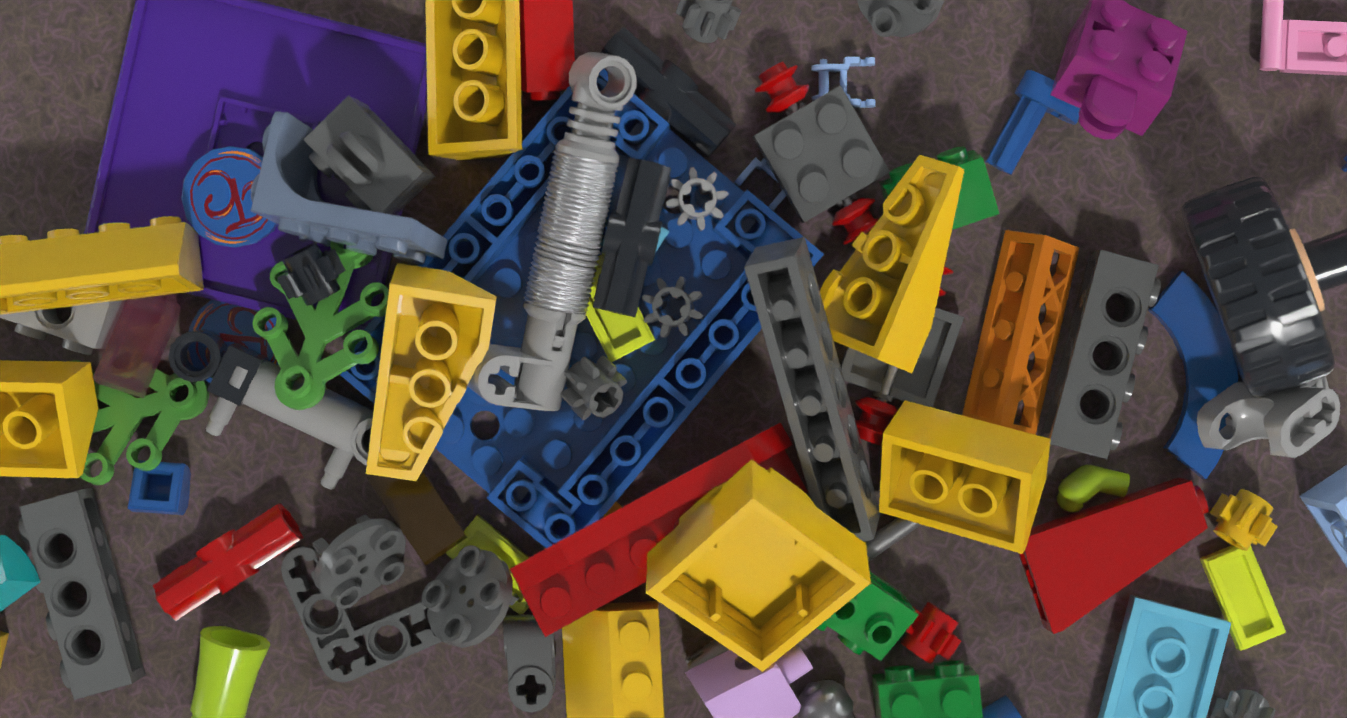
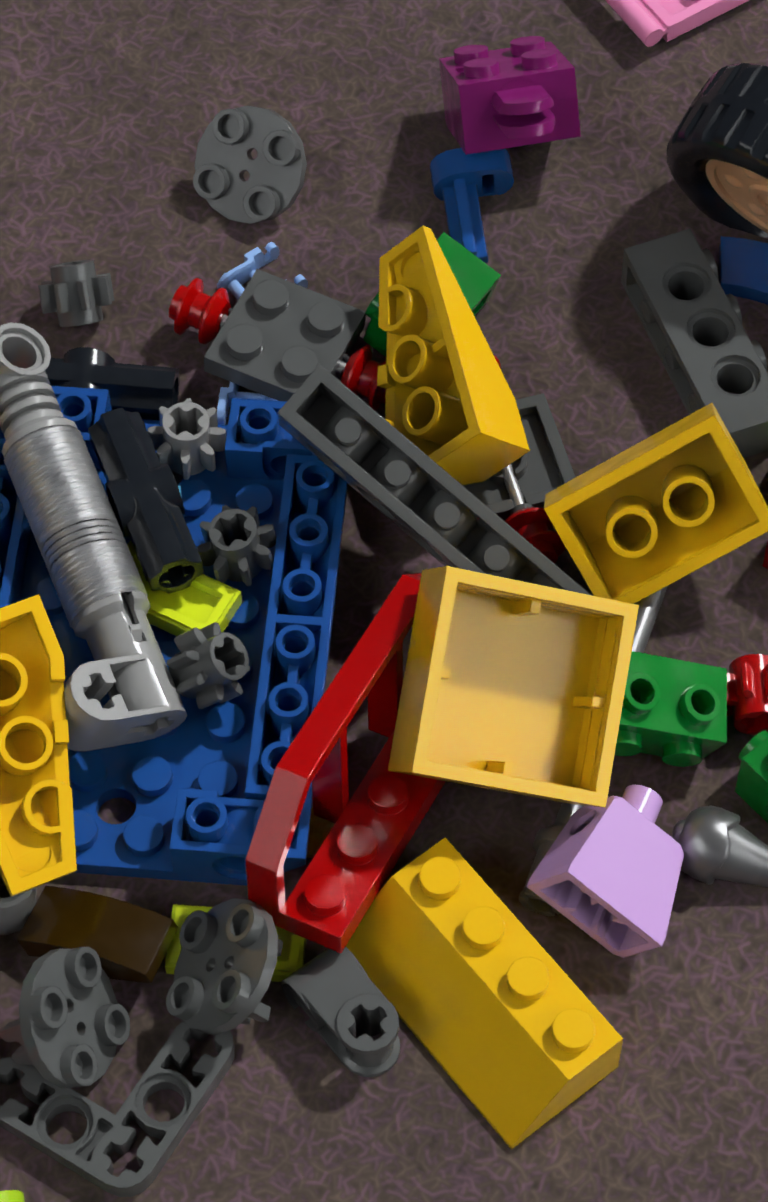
camera: 30 degrees left, 30 degrees down
orange fence [962,230,1079,435] -> none

